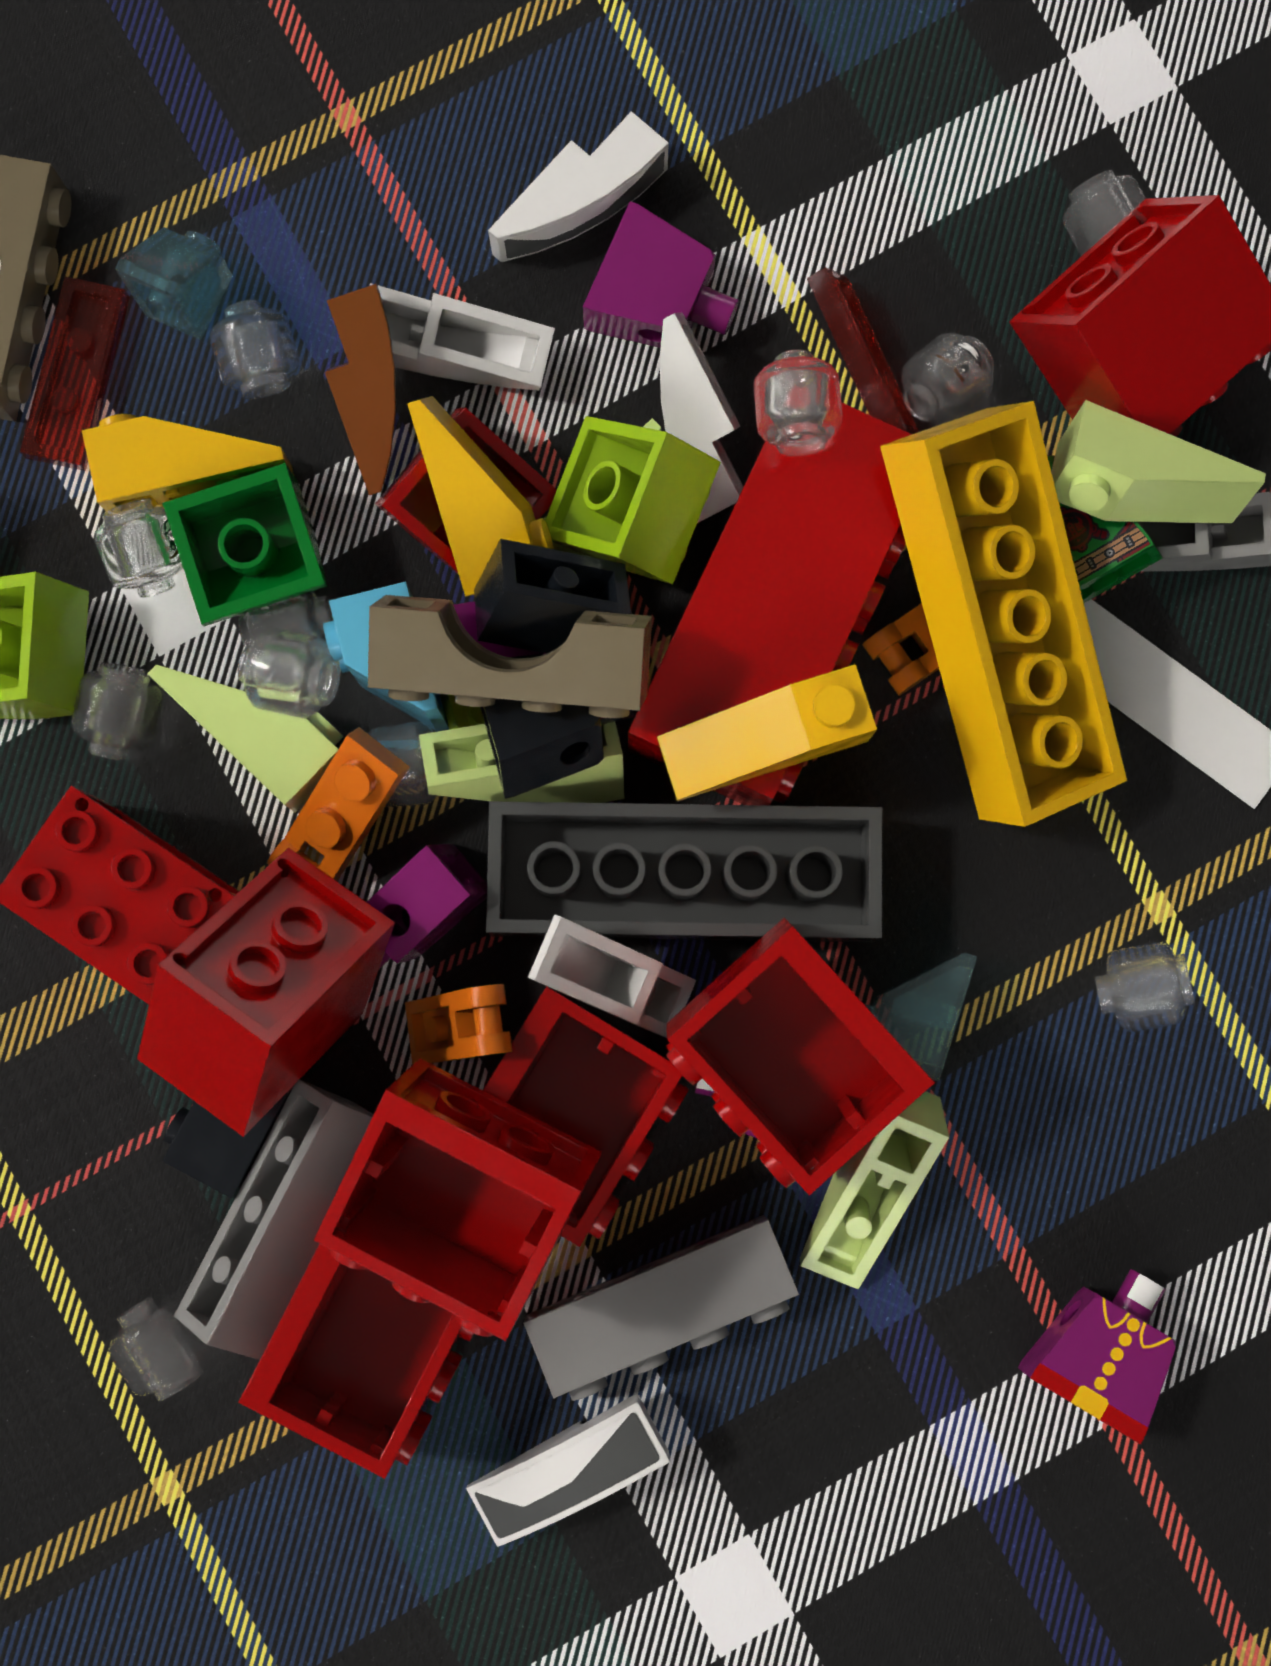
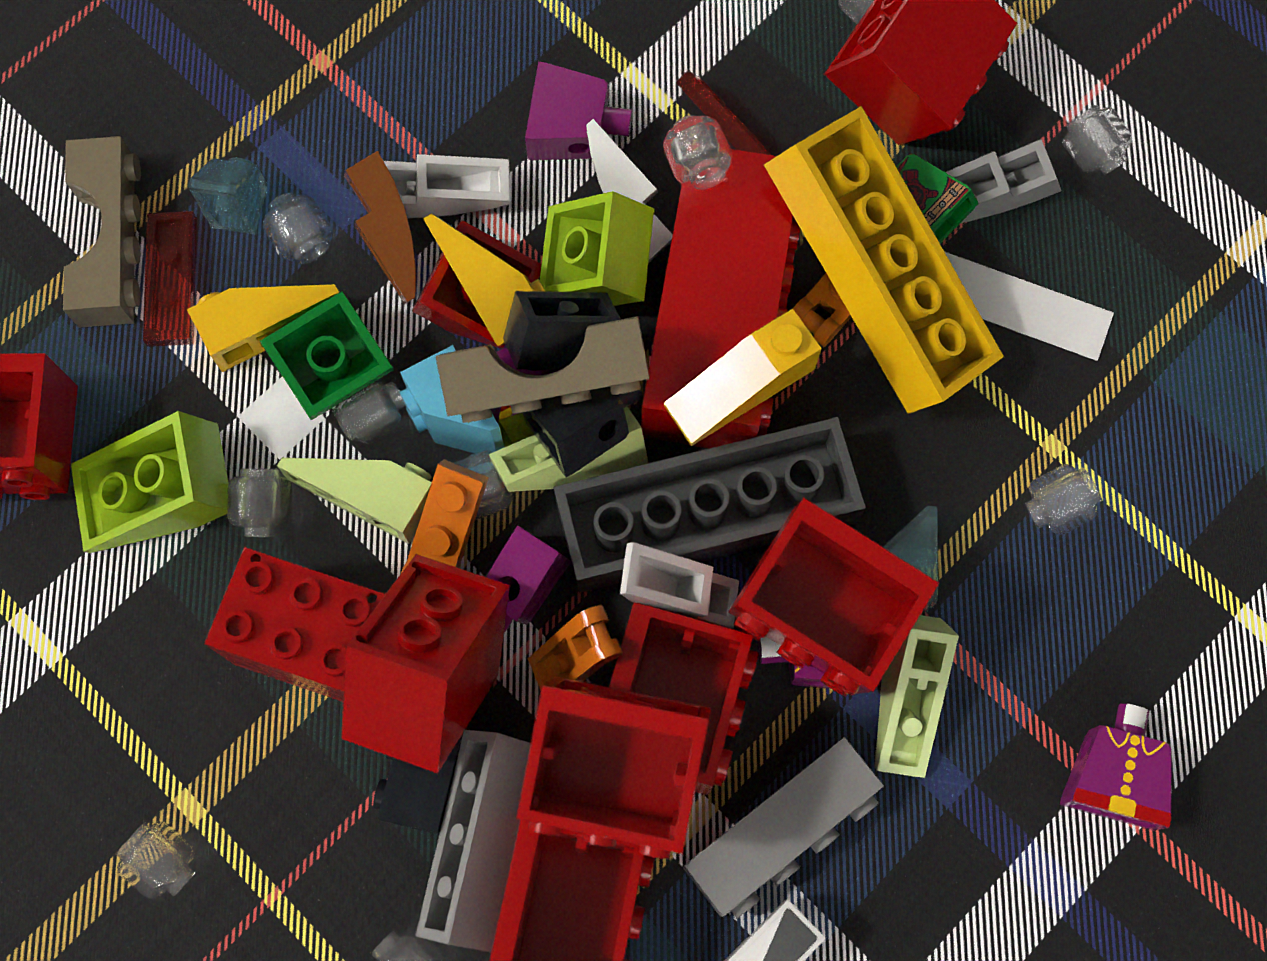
camera: 15 degrees left, 10 degrees down
clear head [94,498,183,598] -> none
clear head [237,628,341,719] -> none
white slope [488,111,669,262] -> none
clear head [901,332,995,426] -> none
yellowish green slope [1051,400,1266,523] -> none

